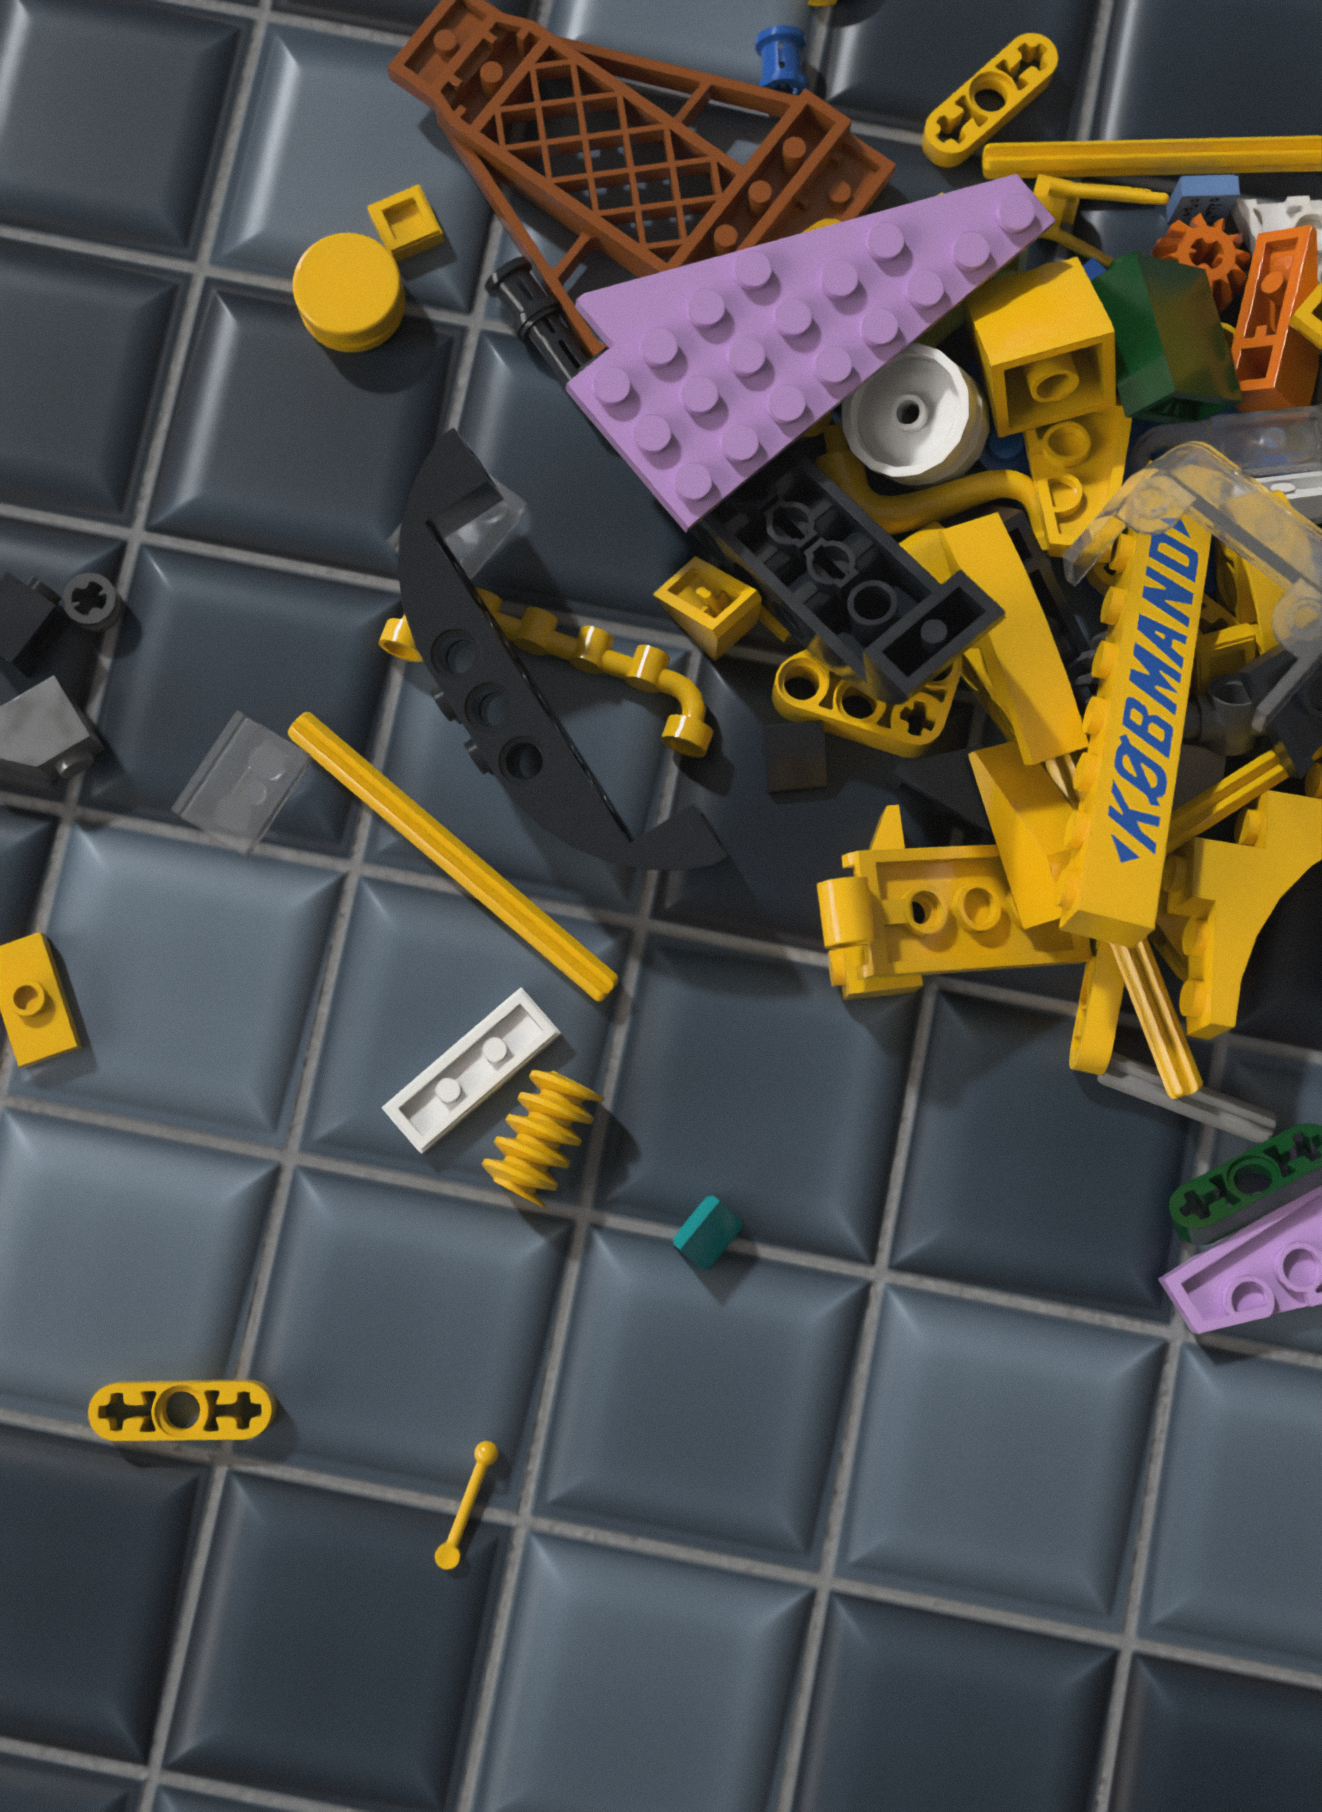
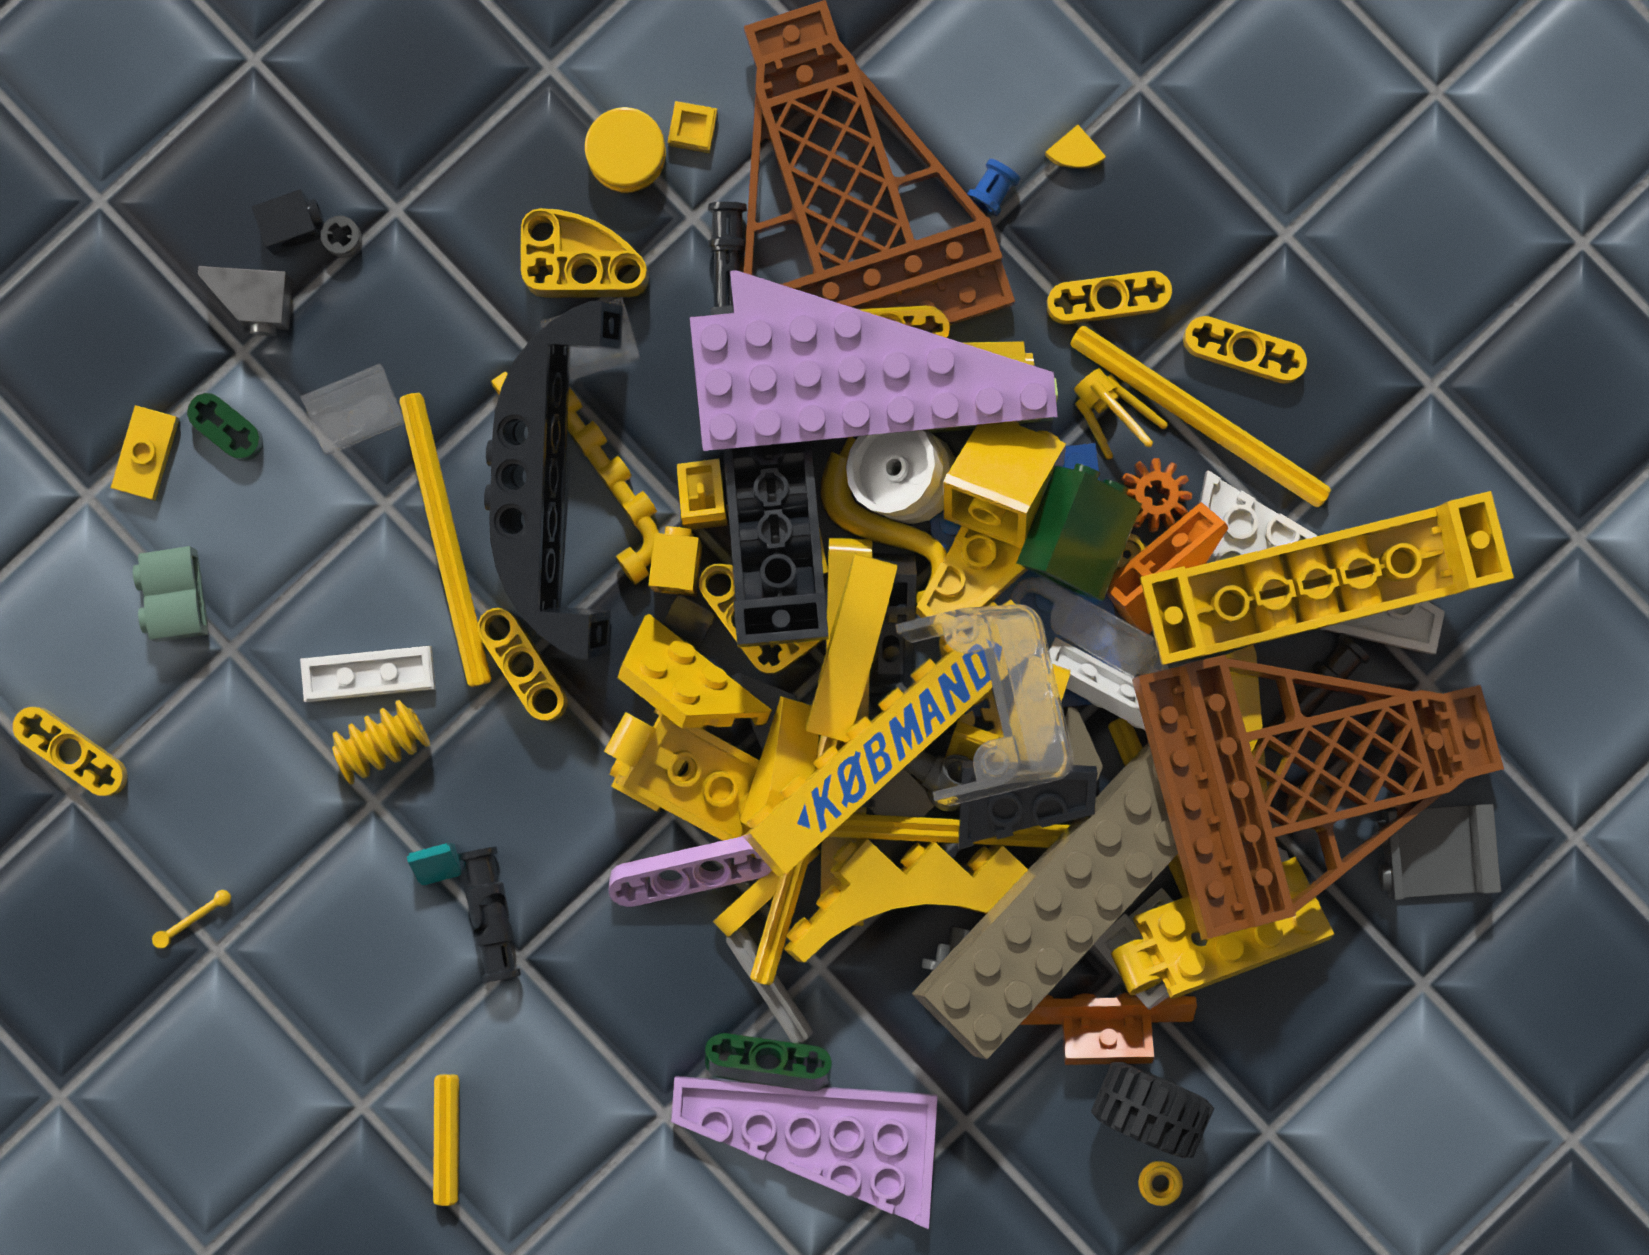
camera: 40 degrees right, 5 degrees up
medium blue tile [1166,175,1240,224] -> none
none -> sand green brick [133,546,208,642]
none -> dark green beam [187,393,263,461]
none -> yellow axle [433,1074,459,1206]
none -> black piece [458,846,521,983]
none -> yellow beam [477,608,568,722]
none -> yellow beam [521,208,649,298]
none -> lavender beam [609,836,772,907]
none -> yellow wing [617,614,772,729]
none -> yellow brick [648,526,702,597]
none -> yellow beam [1183,316,1307,384]

